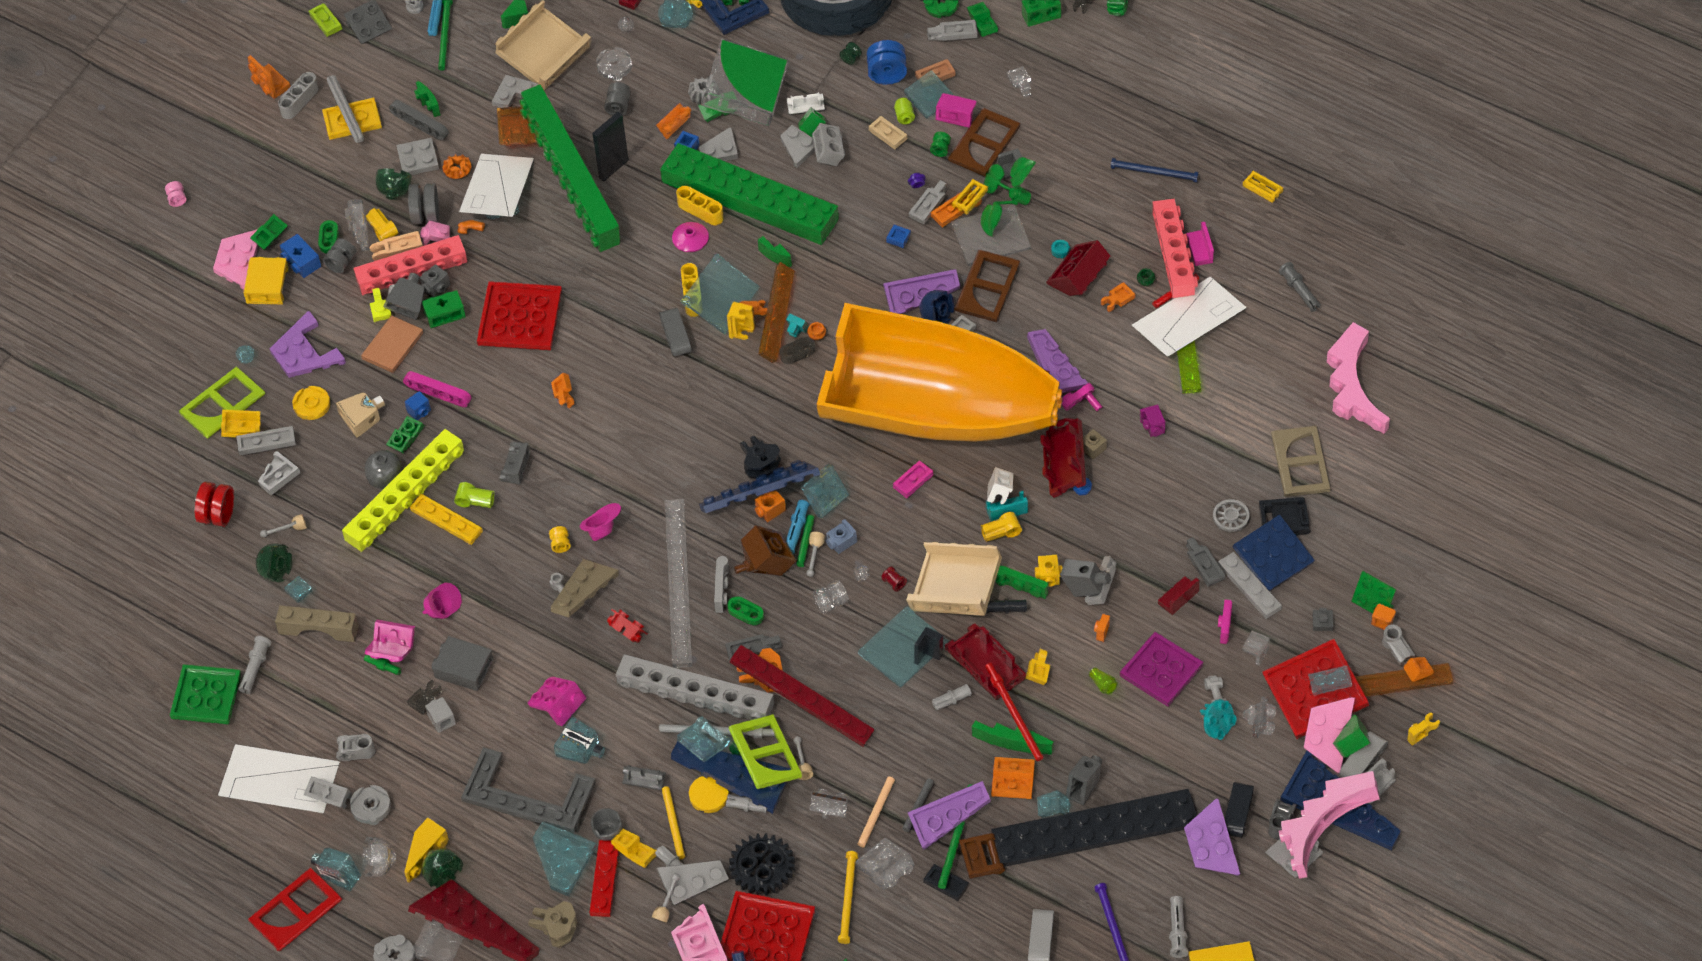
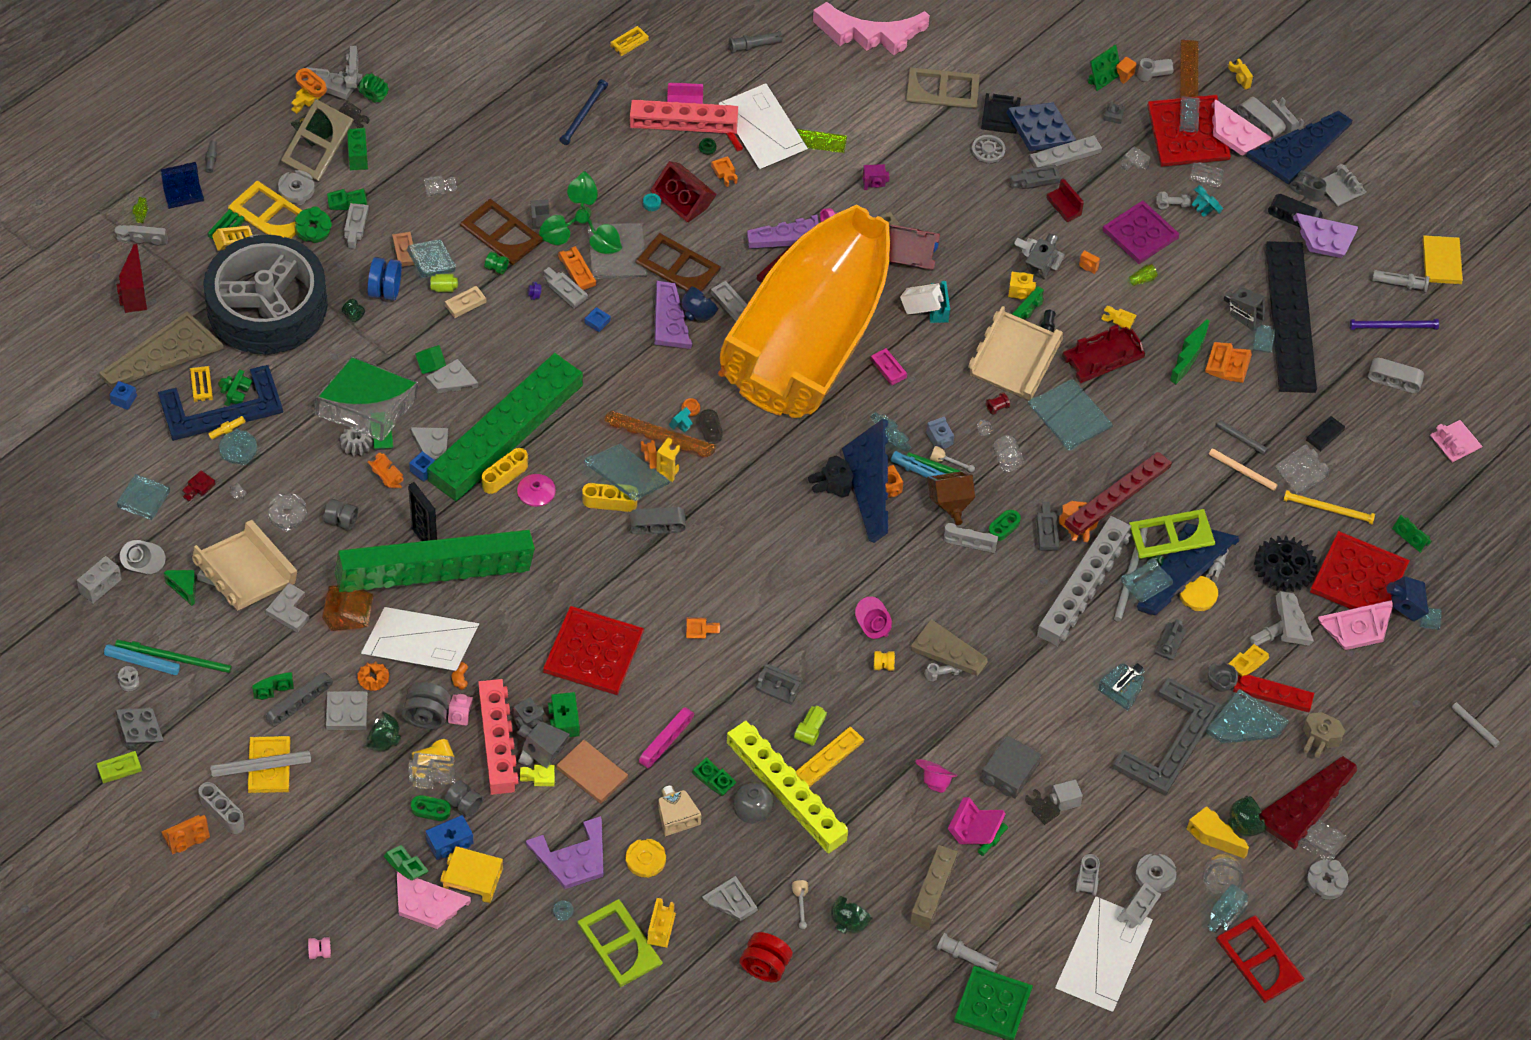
camera: 85 degrees left, 0 degrees up
light grey plate [236,426,296,455] -> none
clear light blue plate [284,576,312,603] -> none
light nougat hinge [370,231,423,261] -> none
blue plate [405,391,431,420] -> none
dark pink bracket [528,677,586,726] -> none
red hinge [607,609,648,643] -> none
hinge [652,873,680,923] -> none
yellow bar [662,786,685,860] -> none
clear plate [665,499,692,668] -> none
green slope [757,236,792,268] -> none
white hinge [787,92,825,114] -> none
hinge [793,736,813,780] -> none
clear hips [810,788,848,819] -> none
light grey brick [812,123,845,166] -> none
medium lavender wing [908,781,991,850] -> none
black panel [914,627,943,665] -> none
light grey axle [932,684,972,710] -> none
dark pink panel [935,93,977,128] -> none
green bar [938,784,972,889] -> none
yellow tile [952,179,988,215] -> none
reddish brown plate [959,833,1005,879] -> none
yellow piece [980,512,1022,542] -> none
red bar [985,663,1043,761] -> none
dark pink plate [1218,600,1232,644] -> none
bright pink arch [1279,771,1380,879] -> none
green slope [1333,715,1370,758] -> none
orange slope [1404,657,1434,682] -> none

